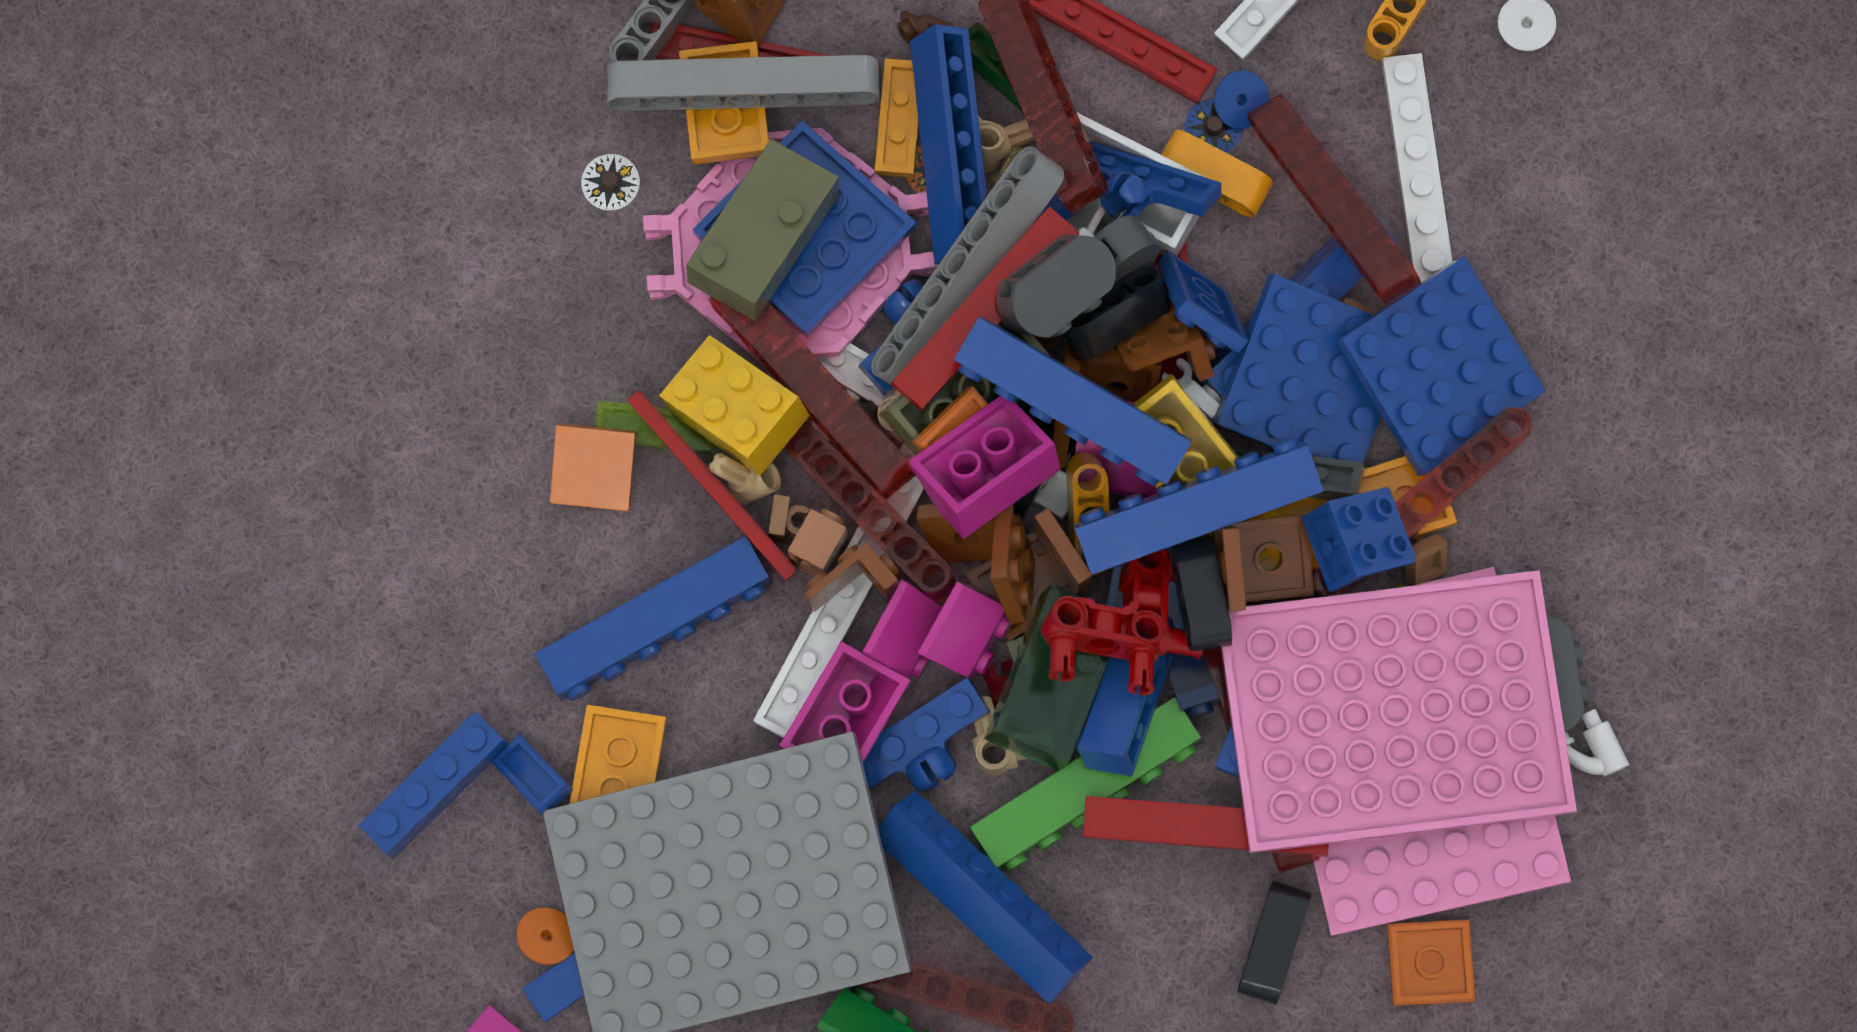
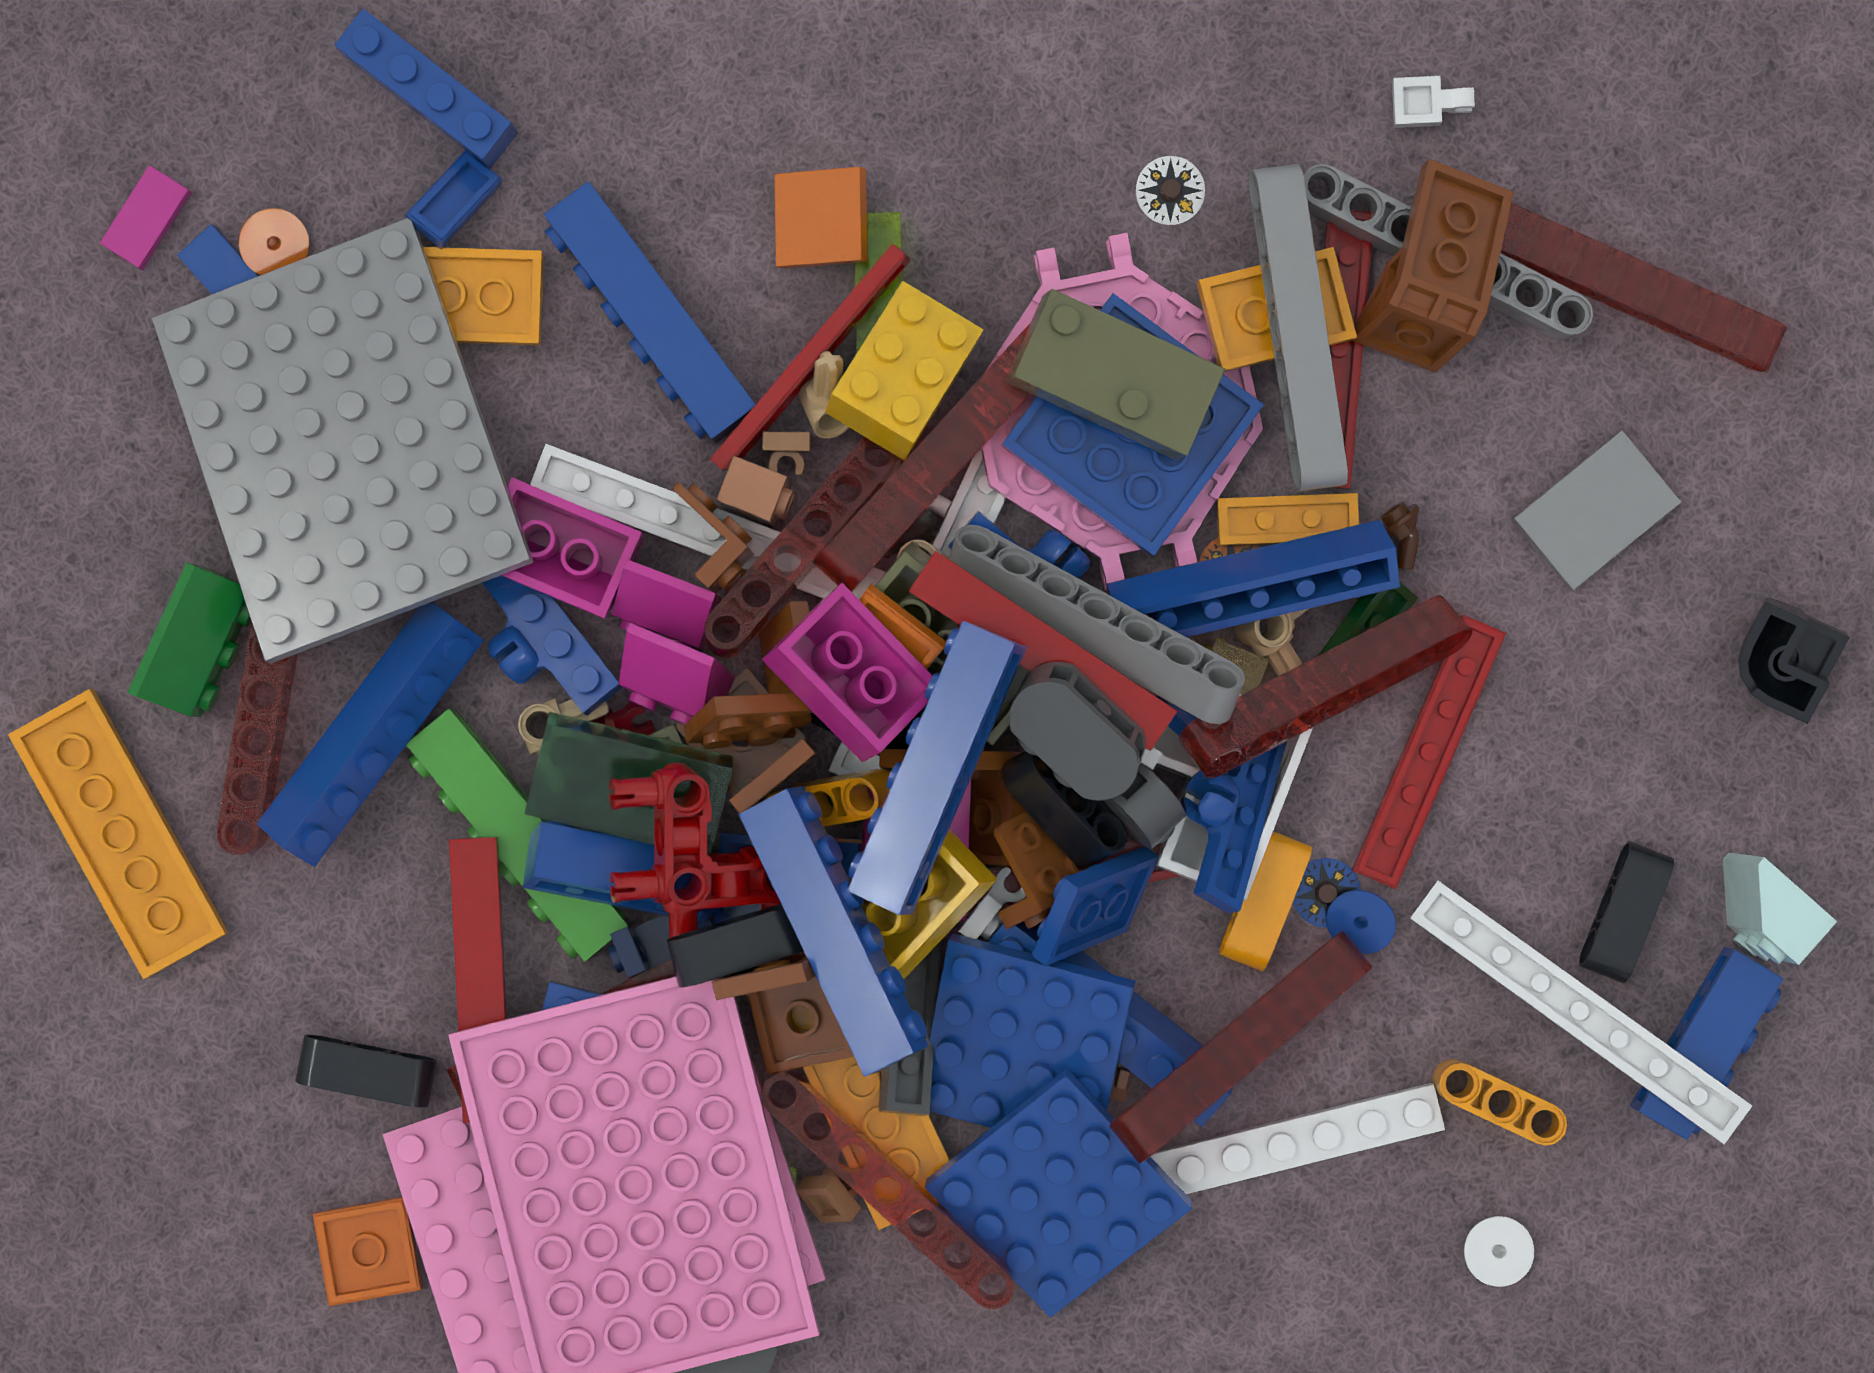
camera: 80 degrees right, 10 degrees up
blue bracket [1300,487,1417,593] -> none

